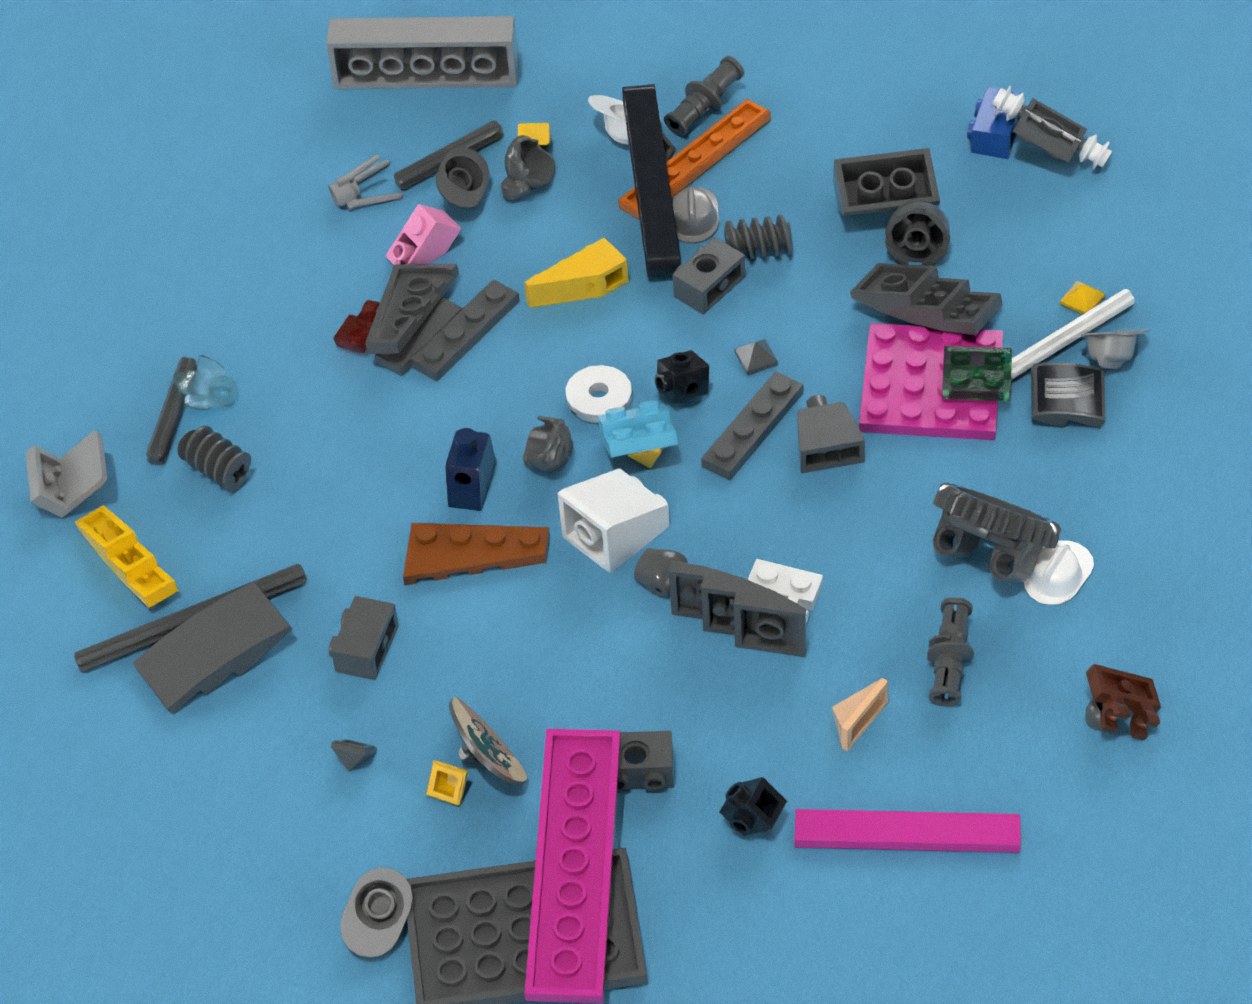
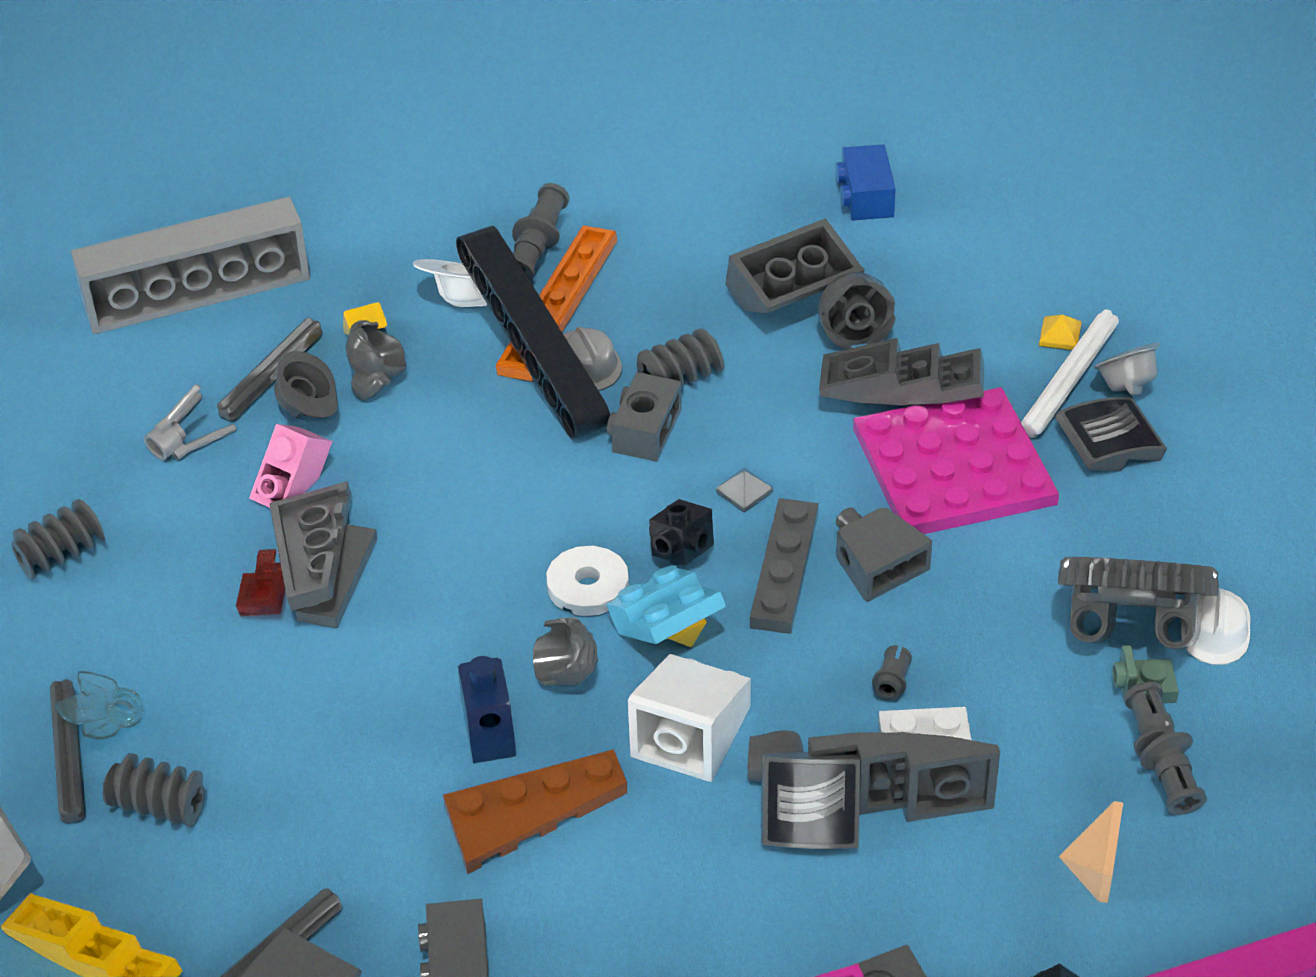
camera: 25 degrees left, 5 degrees down
dark grey plate [410,279,520,382] -> none
yellow slope [524,238,629,308] -> none
clear green bracket [942,346,1012,401] -> none
dark grey plate [992,85,1112,170] -> none
none -> dark grey piece [12,499,105,580]
none -> slope [761,752,860,849]
none -> dark grey pin [872,645,912,700]
none -> sand green bracket [1112,645,1179,705]

